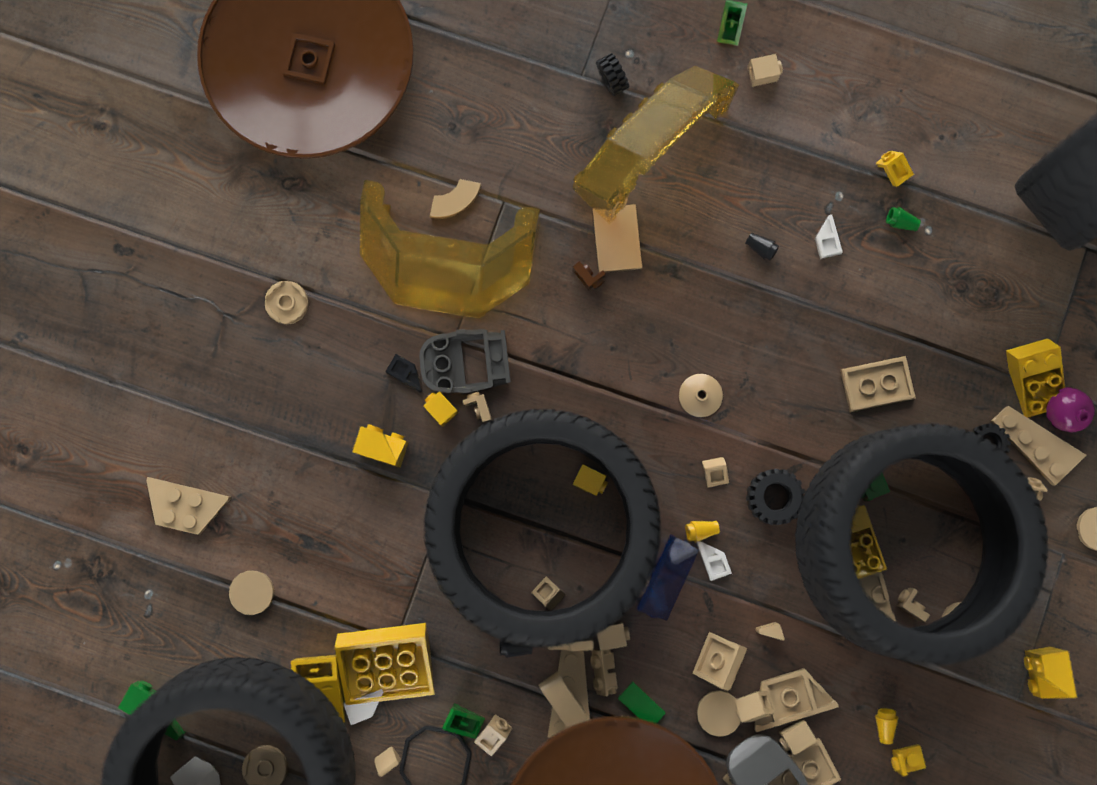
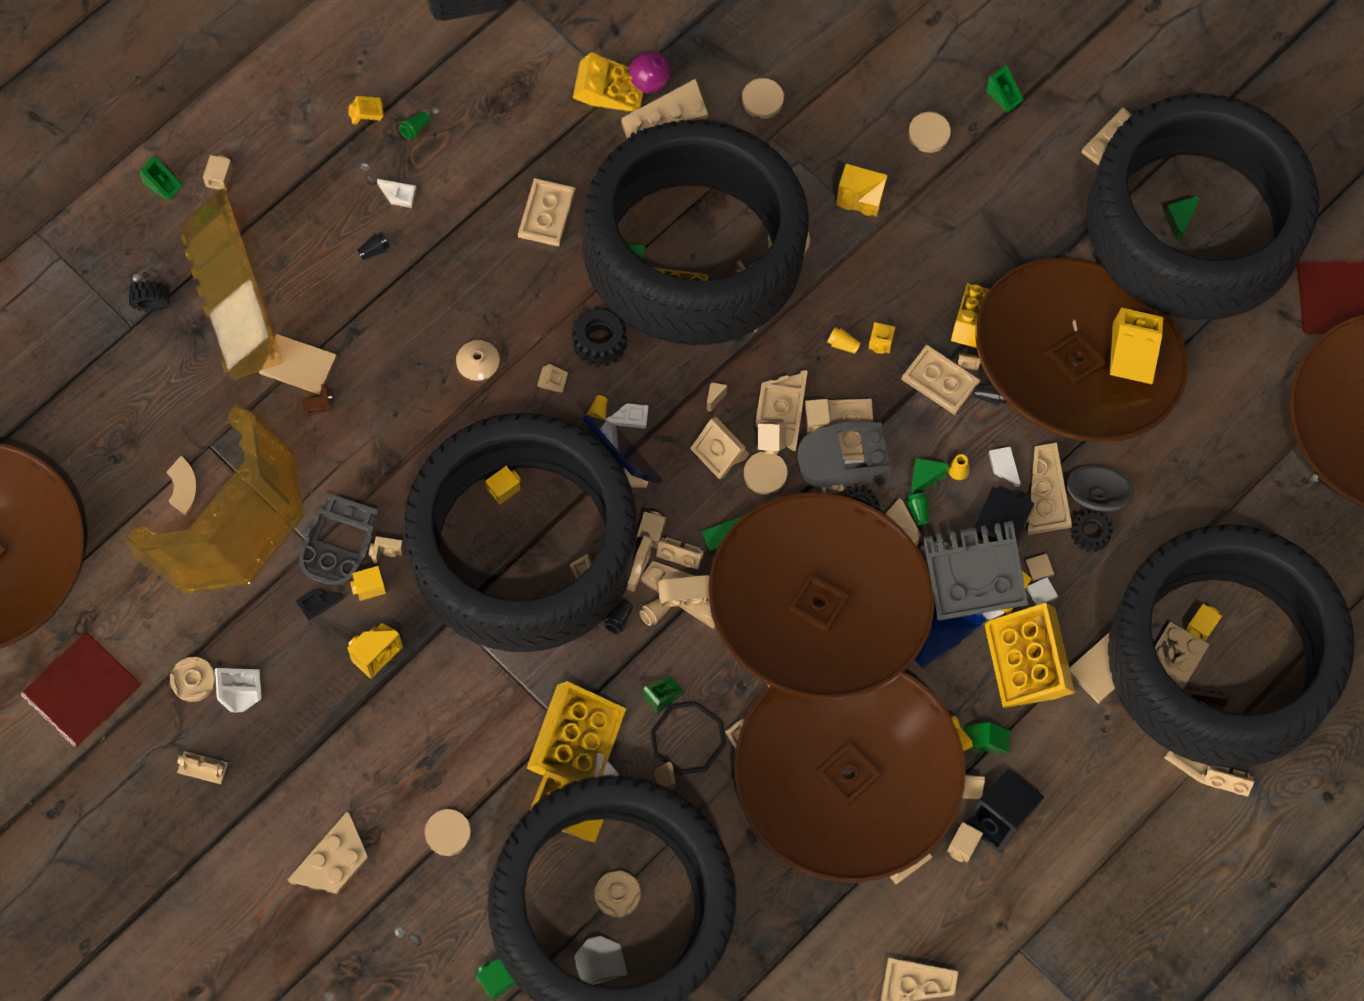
camera: 70 degrees left, 15 degrees down
tan bracket [474,714,512,756] -> none
none -> clear red piece [21,632,141,748]
none -> tan hinge [177,751,228,784]
none -> white slope [215,668,262,712]
none -> tan cone [639,598,671,626]

